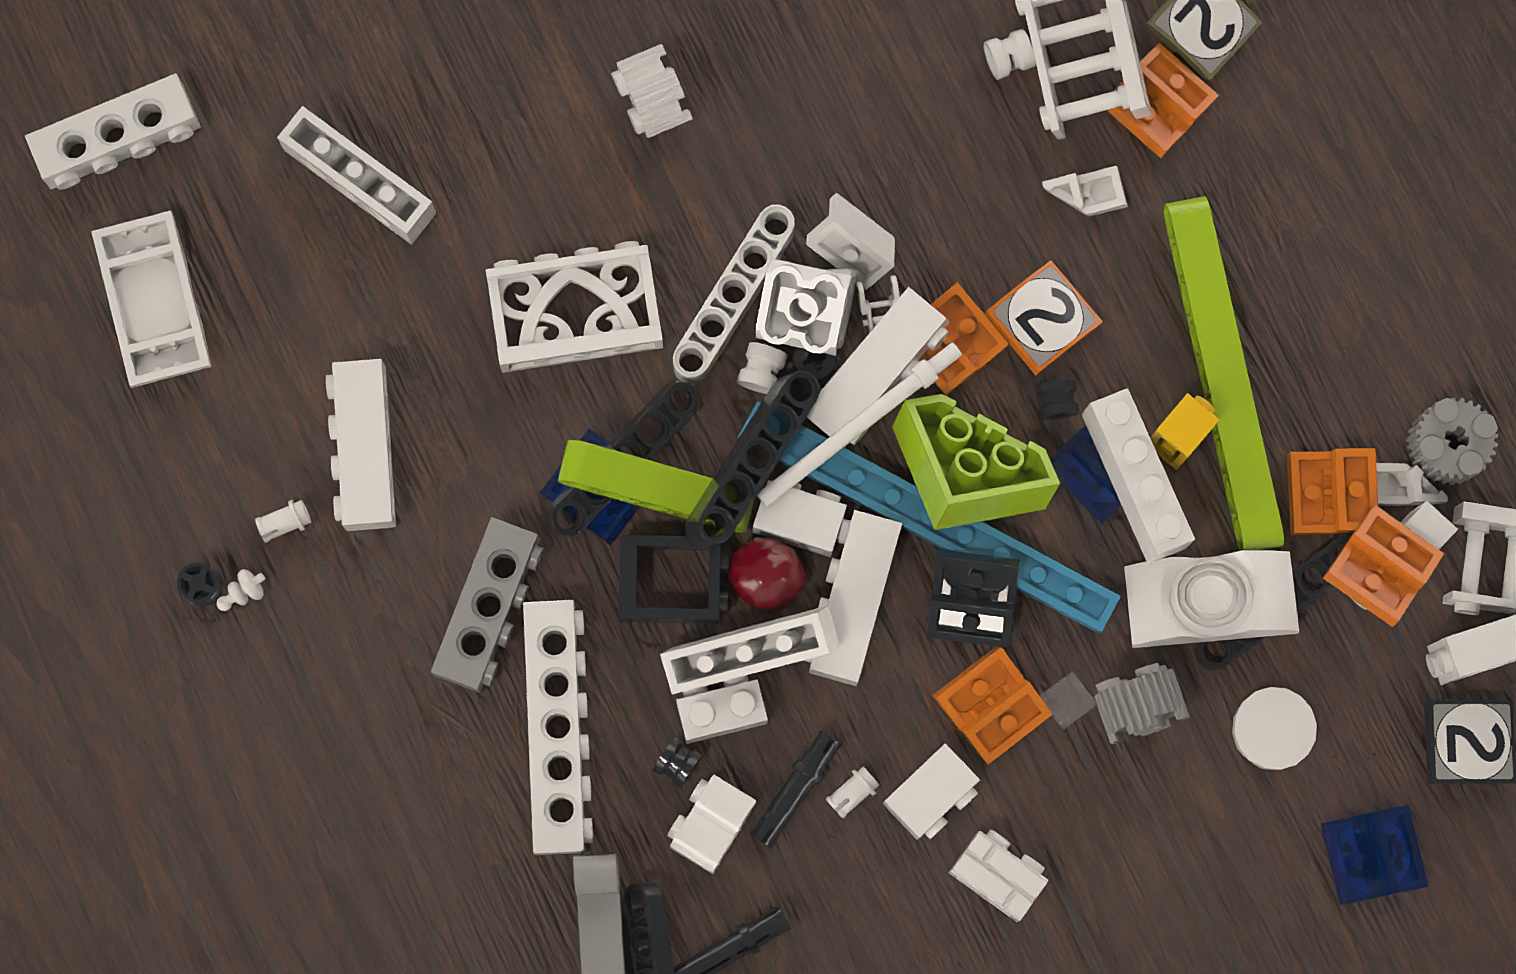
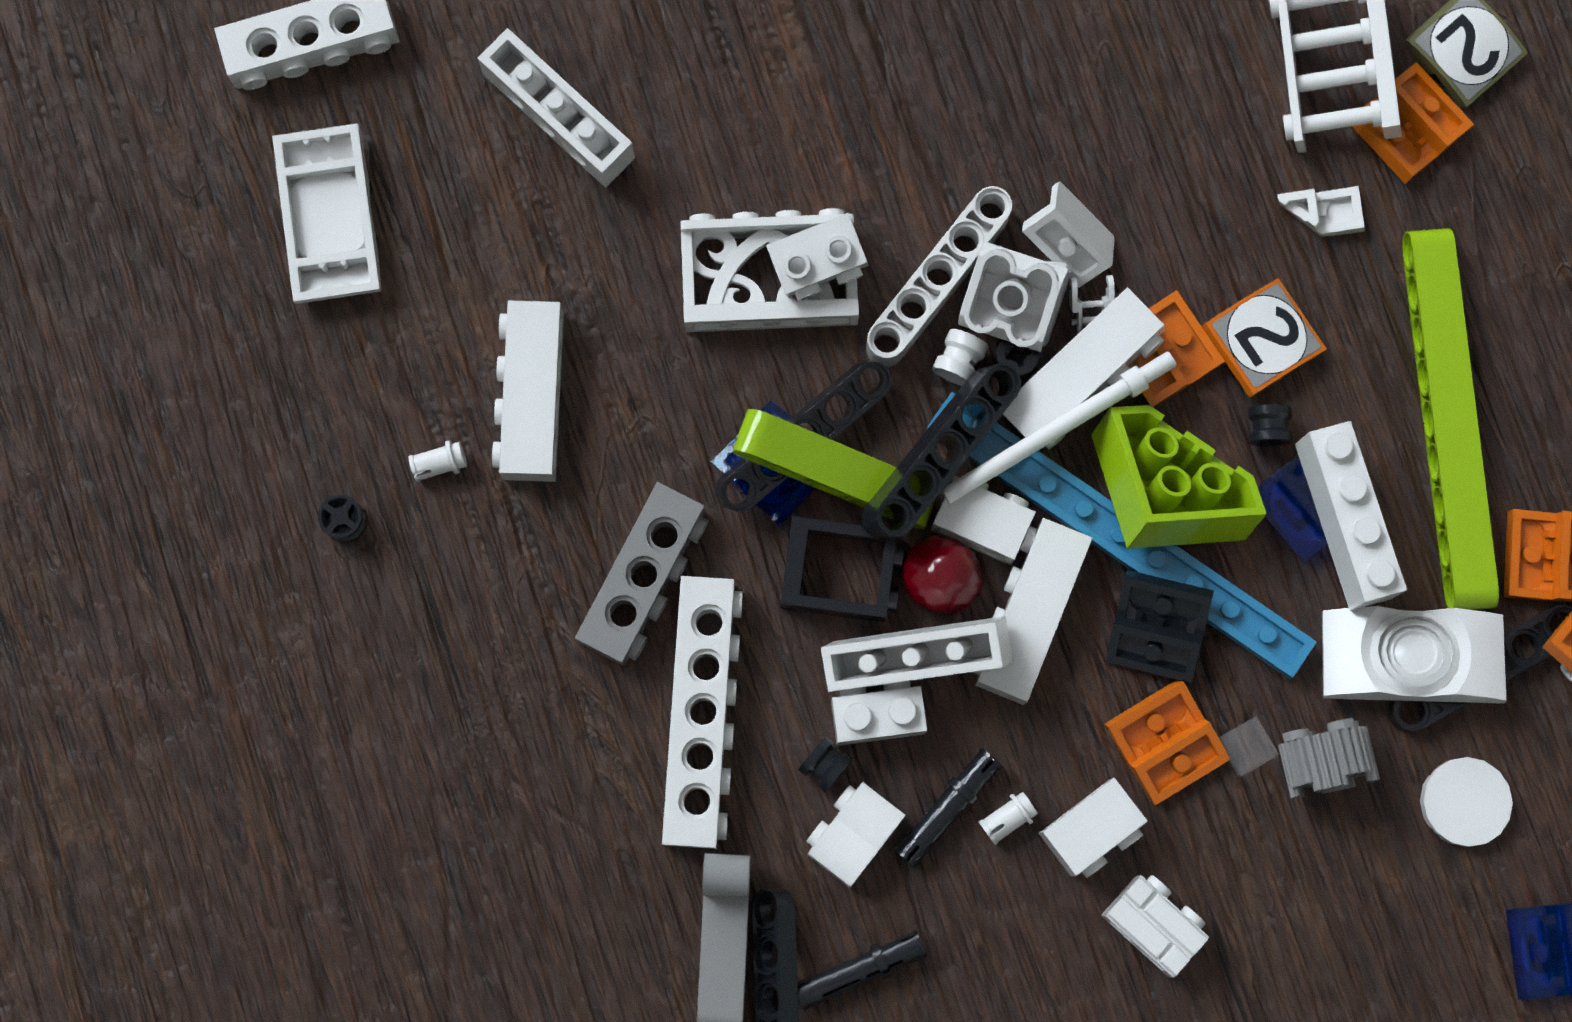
camera: 10 degrees right, 0 degrees up
white hair [216,569,265,611] -> none
white brick [611,44,693,138] -> none
white wheel [984,29,1036,80] -> none
yellow brick [1150,393,1220,470] -> none
none -> white brick [766,213,869,301]

